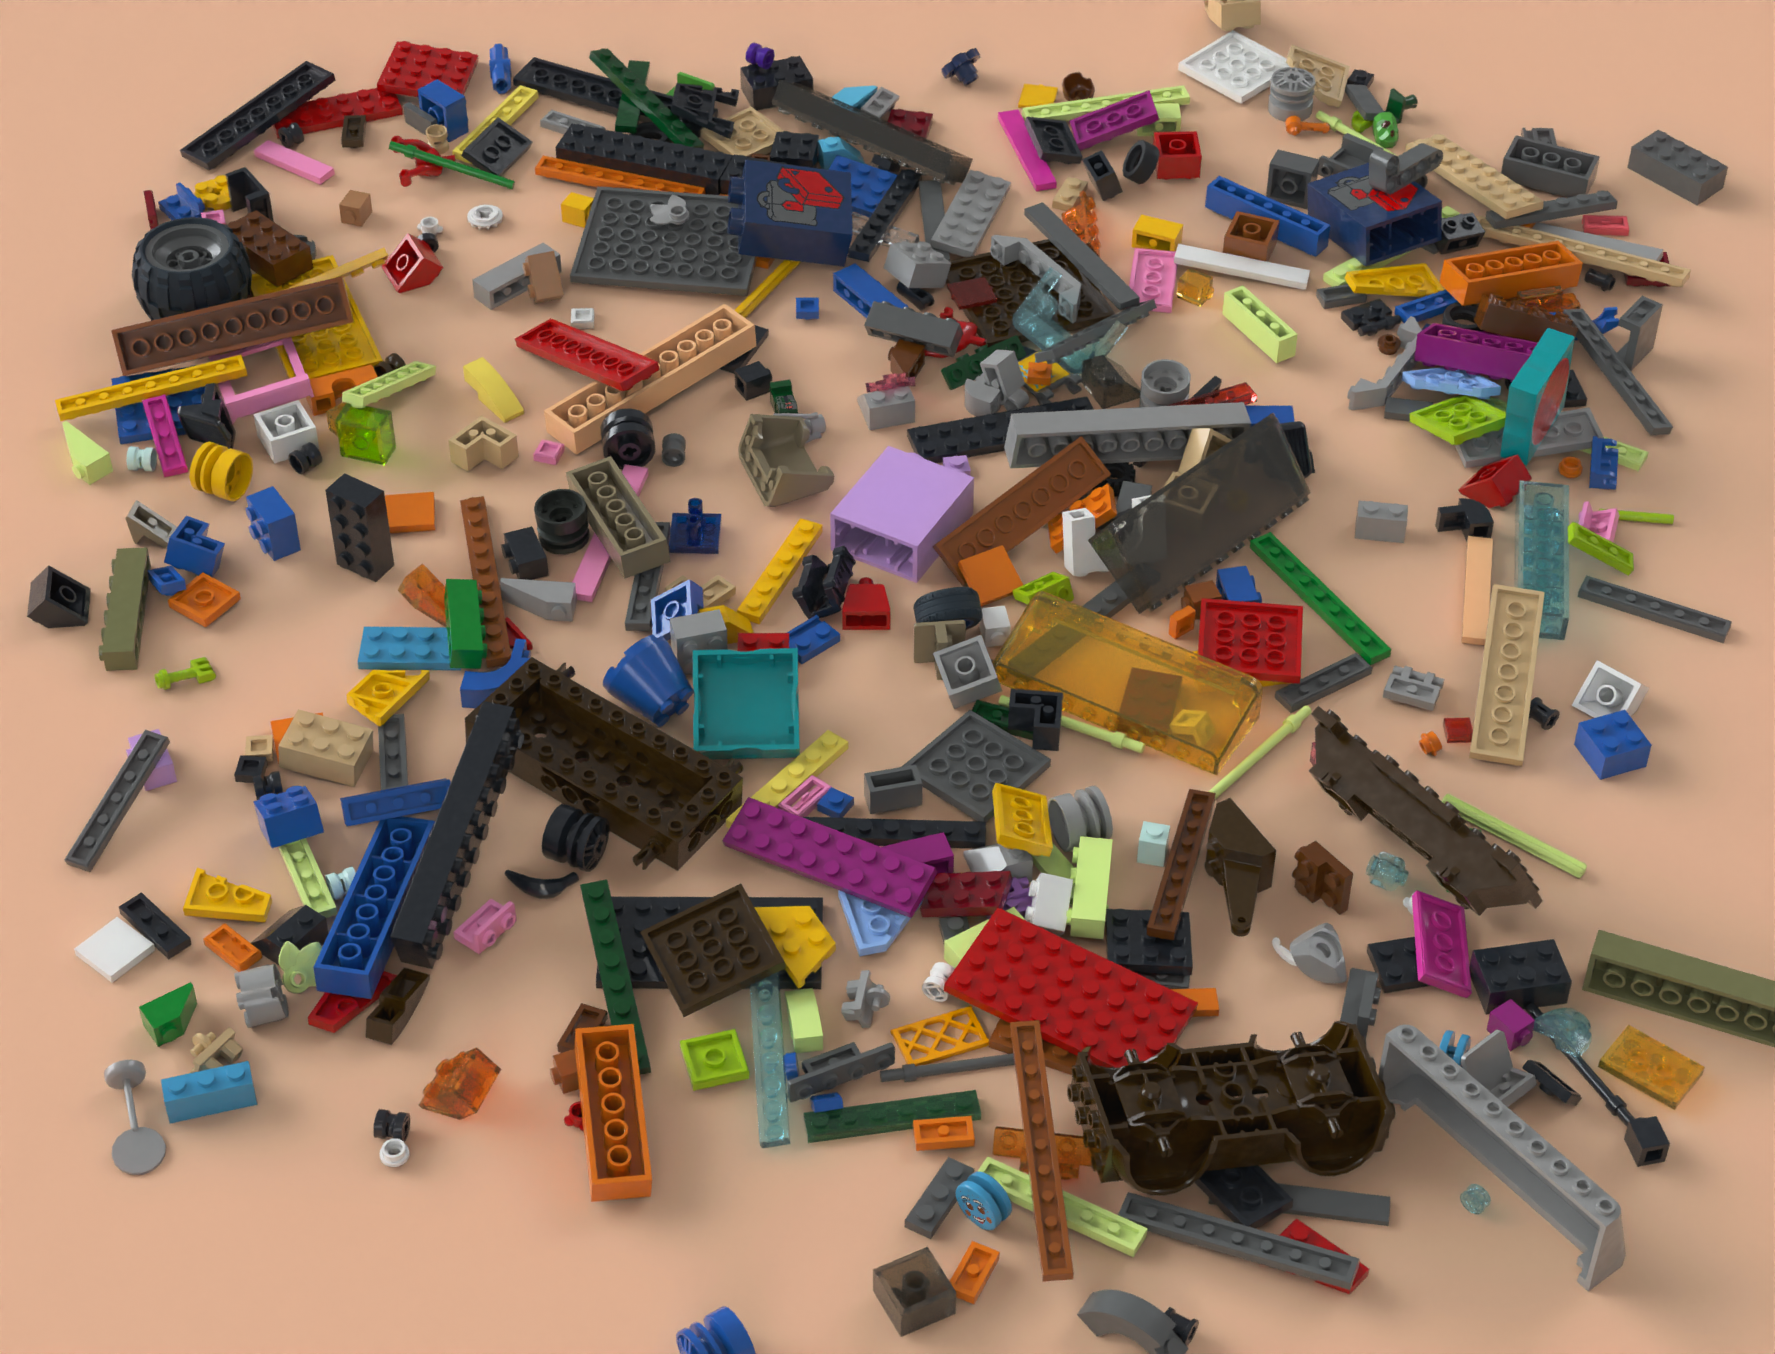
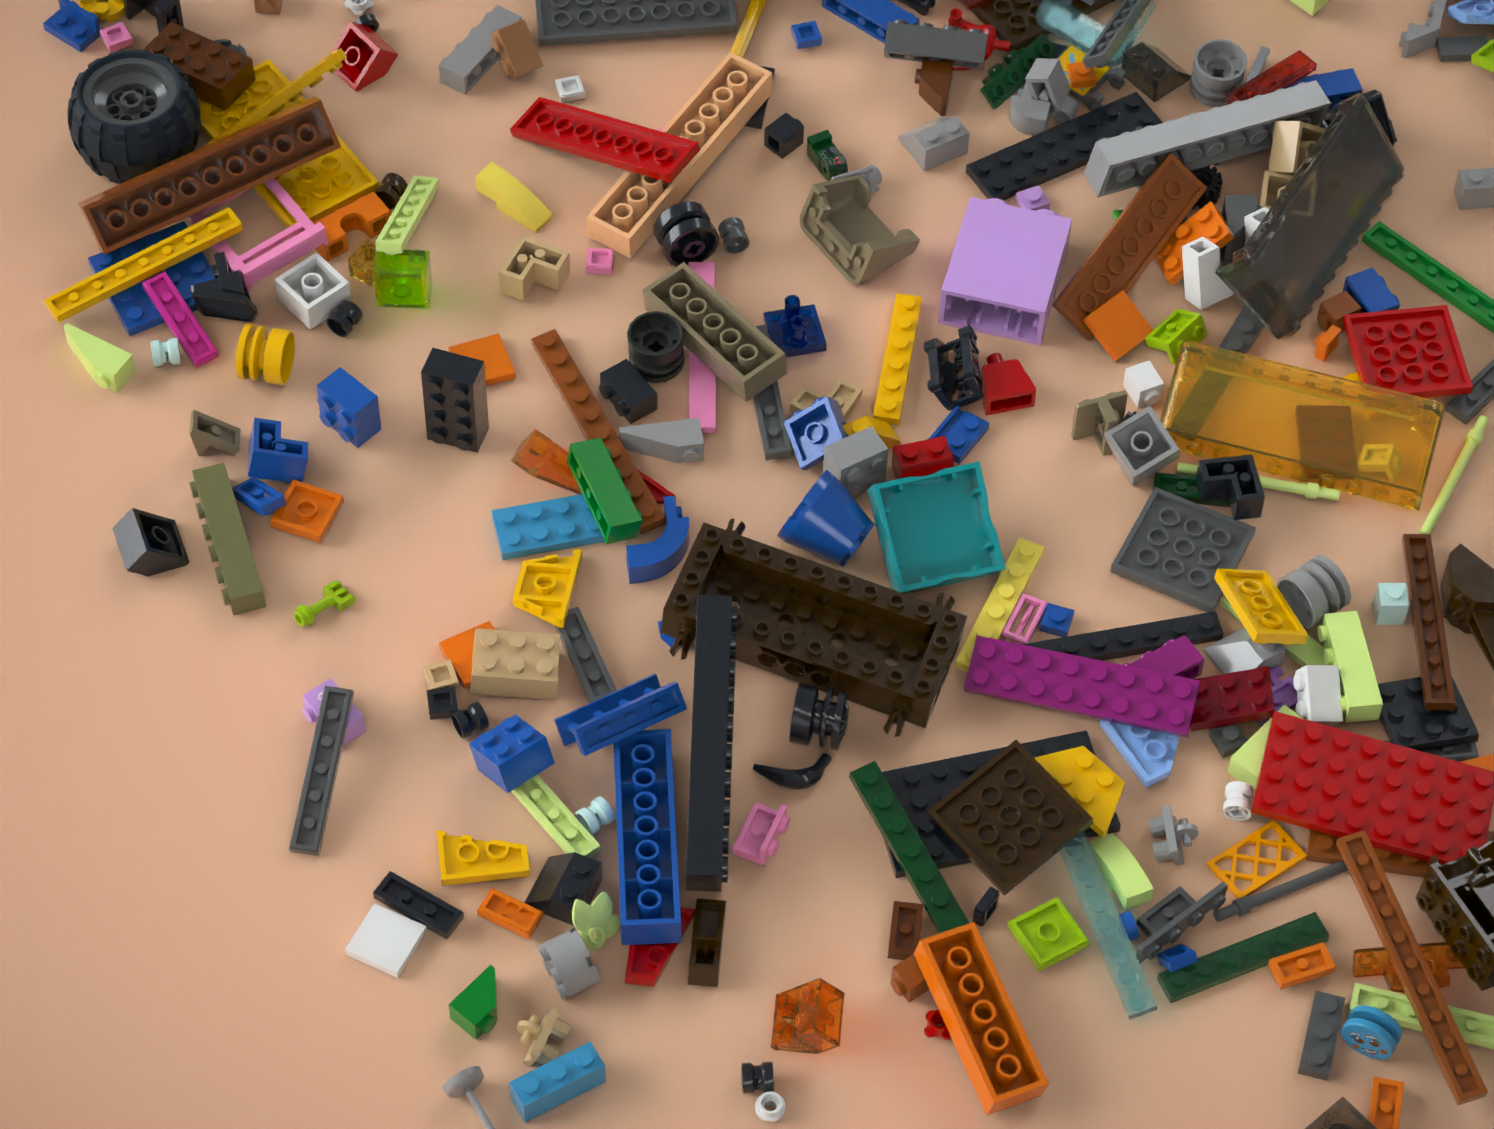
camera: 15 degrees left, 10 degrees up
dark red tile [144,190,159,230] -> none
dark grey brick [864,764,923,814] -> none
clear pink plate [865,373,916,393] -> none
black wheel [913,587,983,630] -> none
none -> black tile [973,886,999,927]

